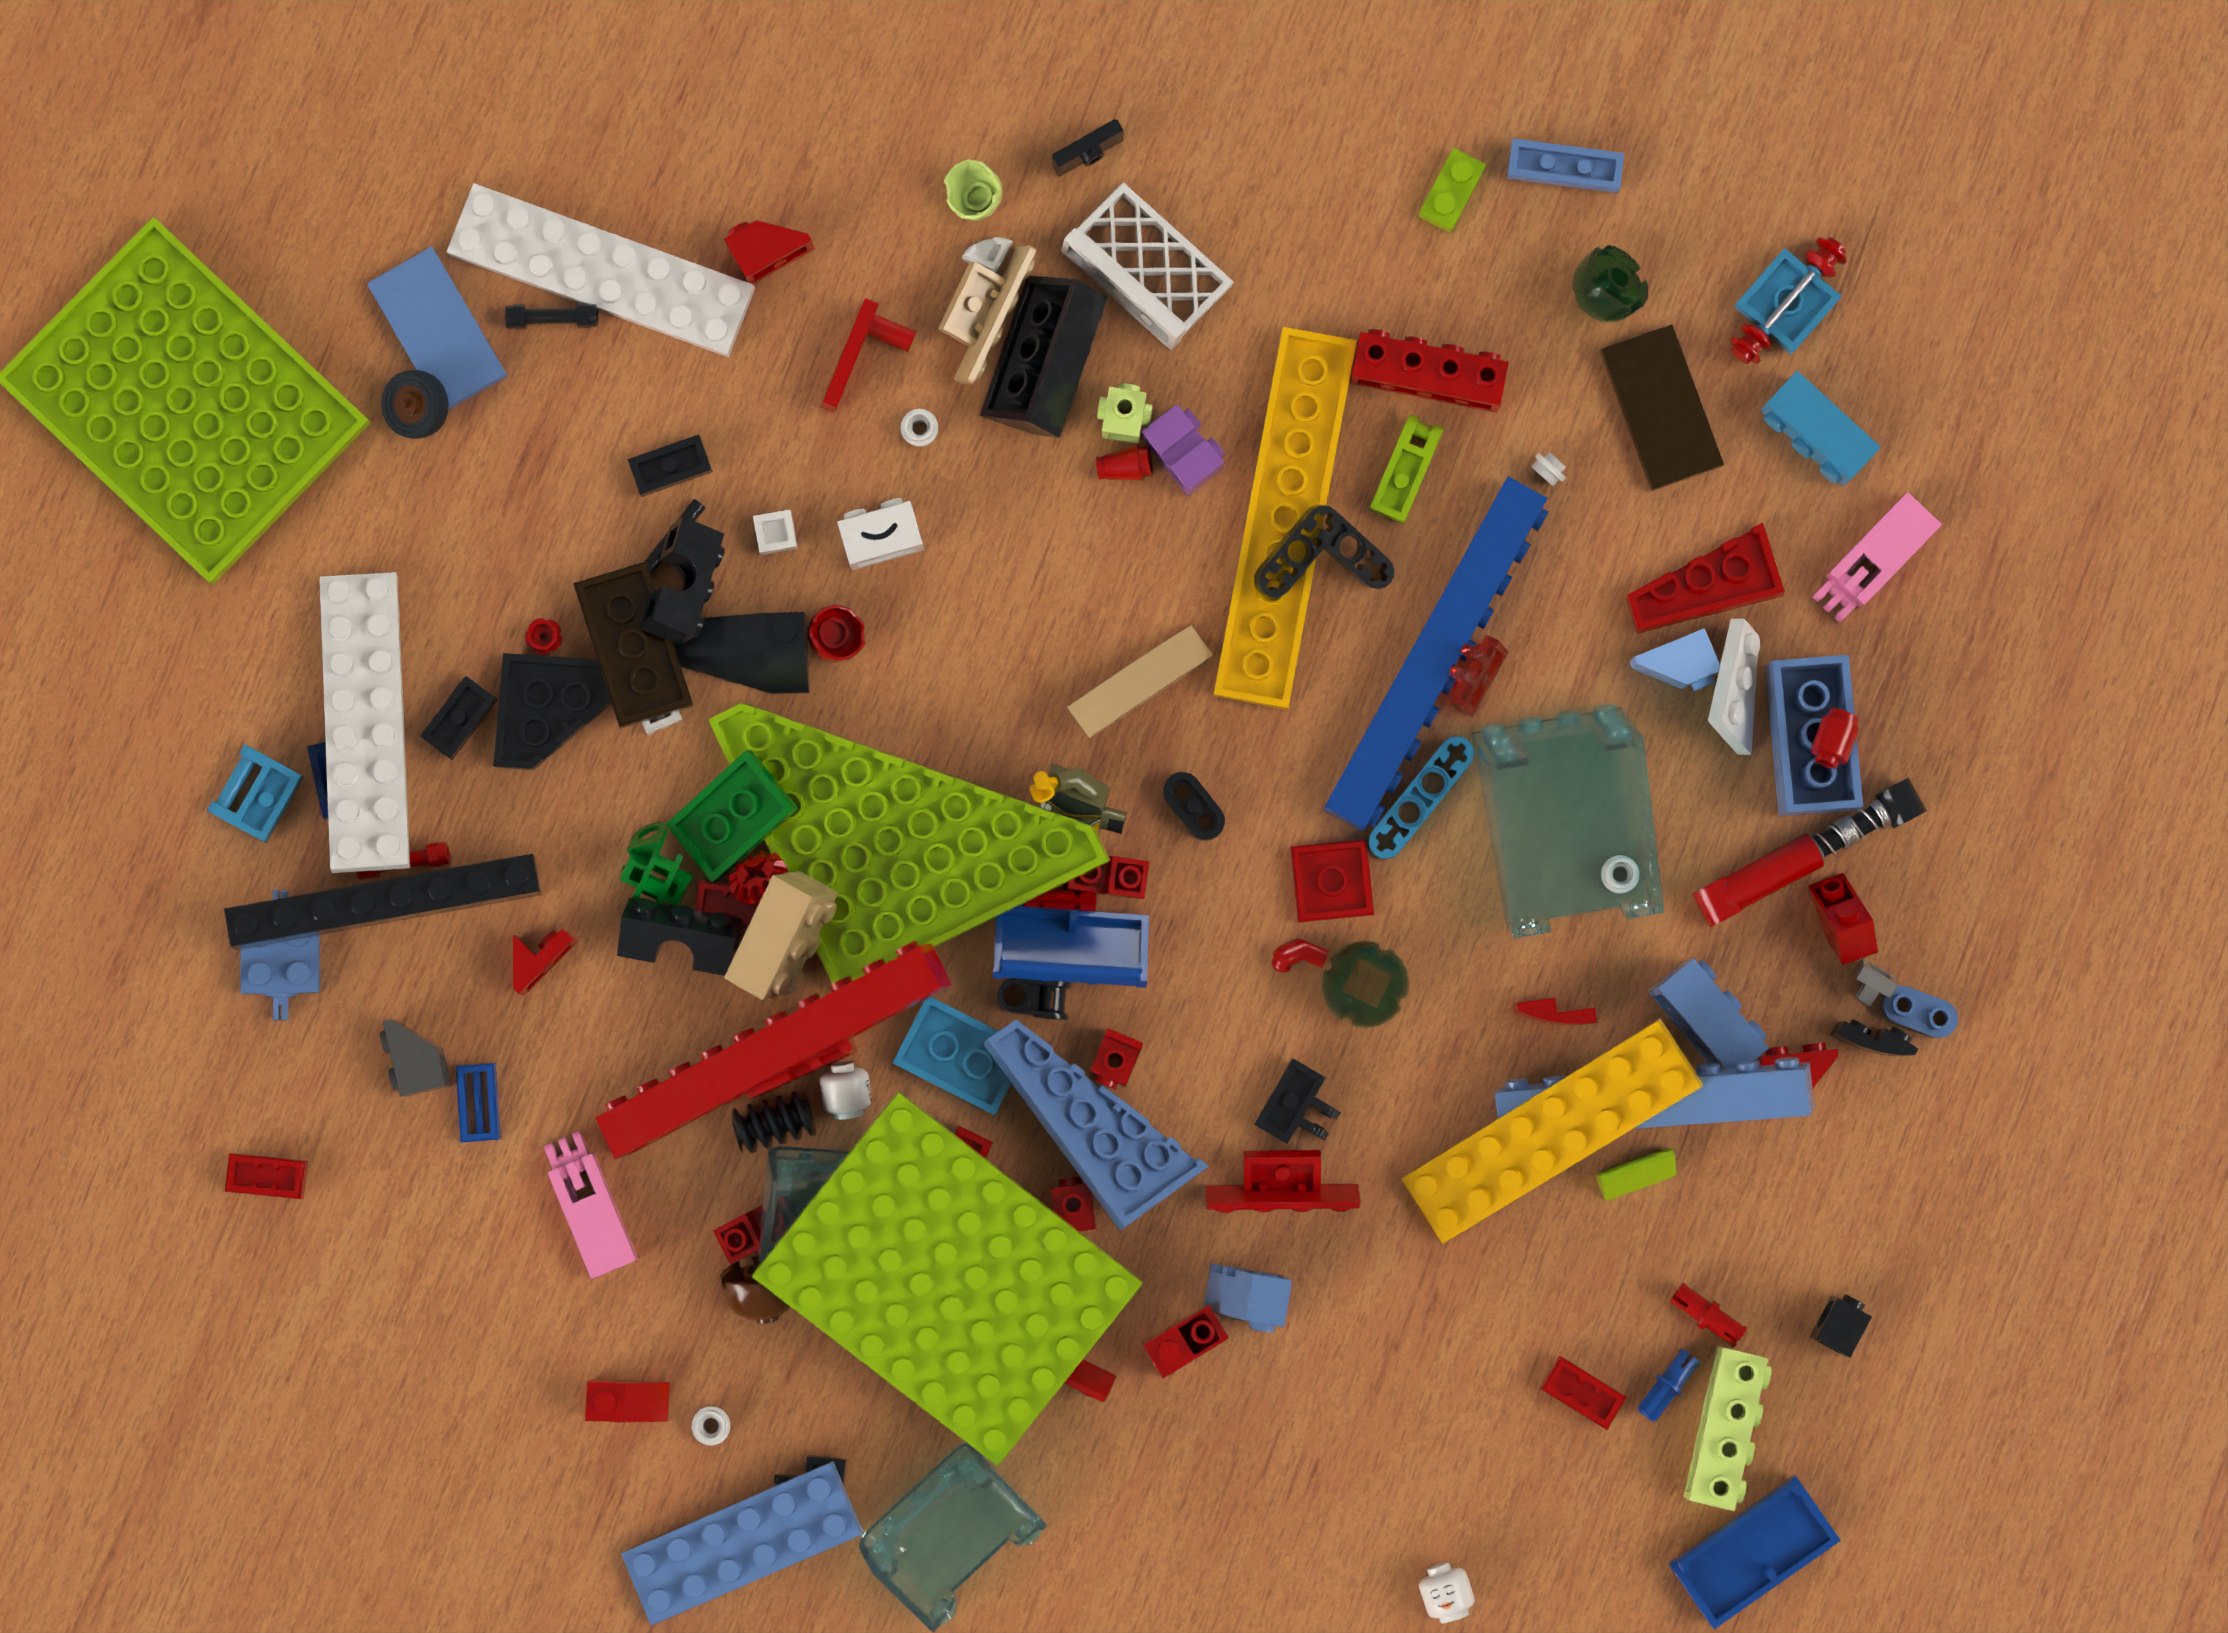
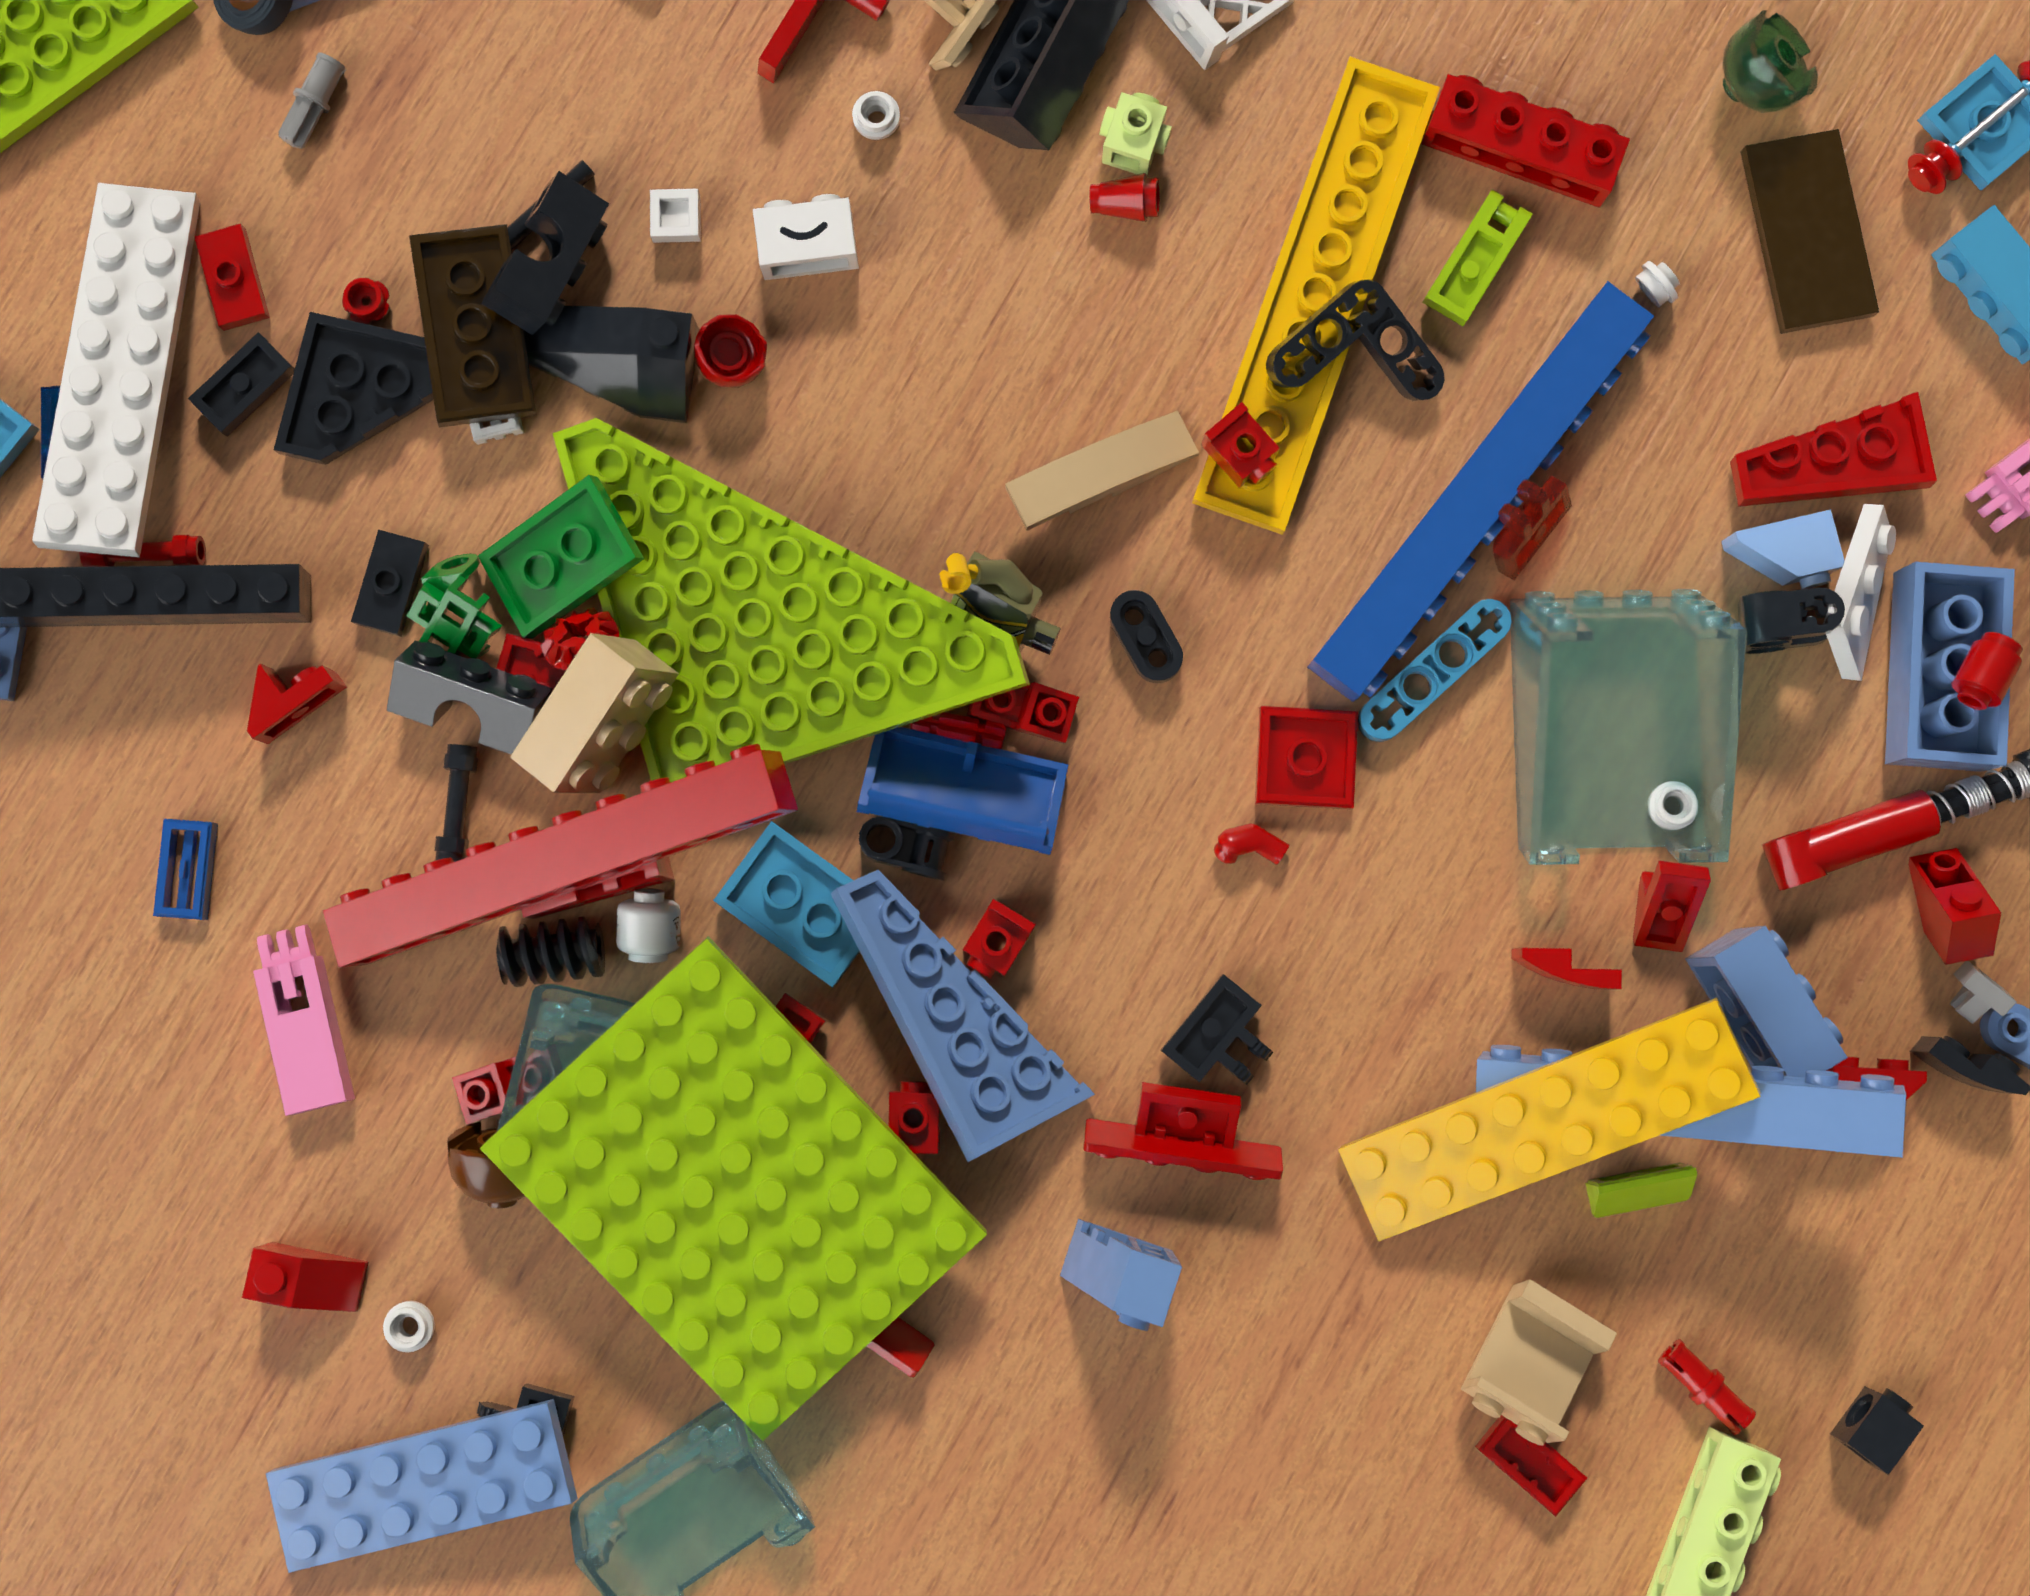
camera: 10 degrees right, 0 degrees up
dark grey slope [380,1020,452,1097] -> none
black plate [628,435,713,497] -> none
medium lavender brick [1141,404,1225,497] -> none
red slope [1142,1305,1229,1379] -> none
clear green piece [1321,940,1409,1028] -> none
blue axle [1638,1349,1701,1422] -> none
none -> red plate [194,223,270,331]
none -> light grey axle [278,53,346,149]
none -> black plate [351,529,429,637]
none -> black bar [434,744,478,862]
none -> red brick [1201,402,1280,488]
none -> tan panel [1461,1279,1617,1446]
none -> red slope [1633,860,1711,952]
none -> black piece [1738,588,1845,654]

